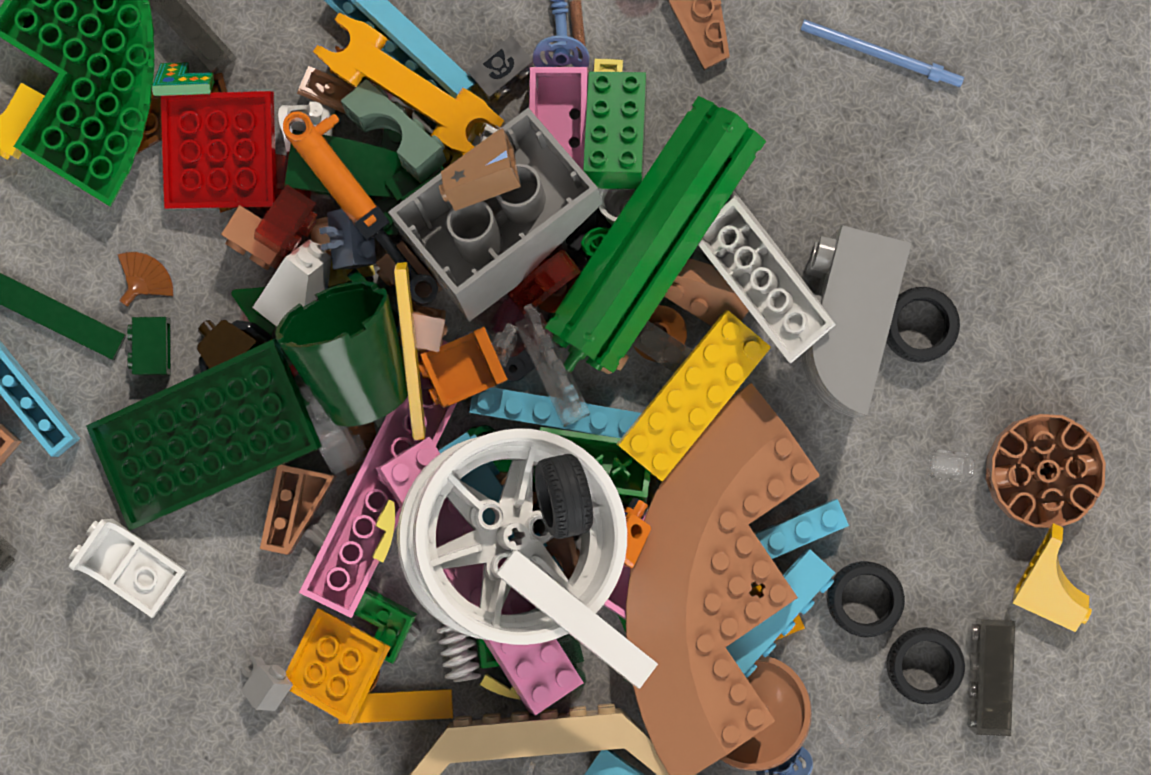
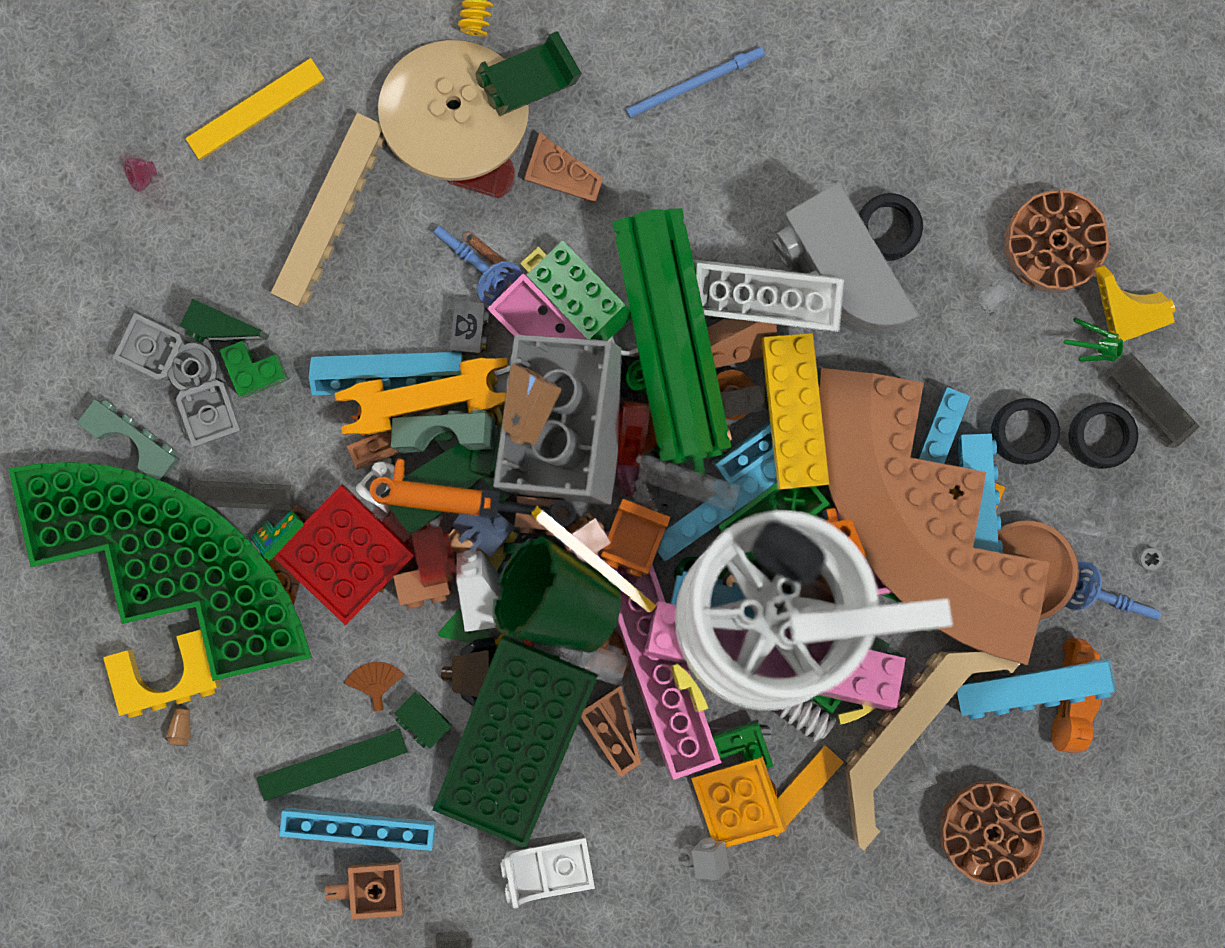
camera: 45 degrees left, 0 degrees up
none -> medium azure brick [711,421,774,485]
none -> green plant [1064,318,1124,362]

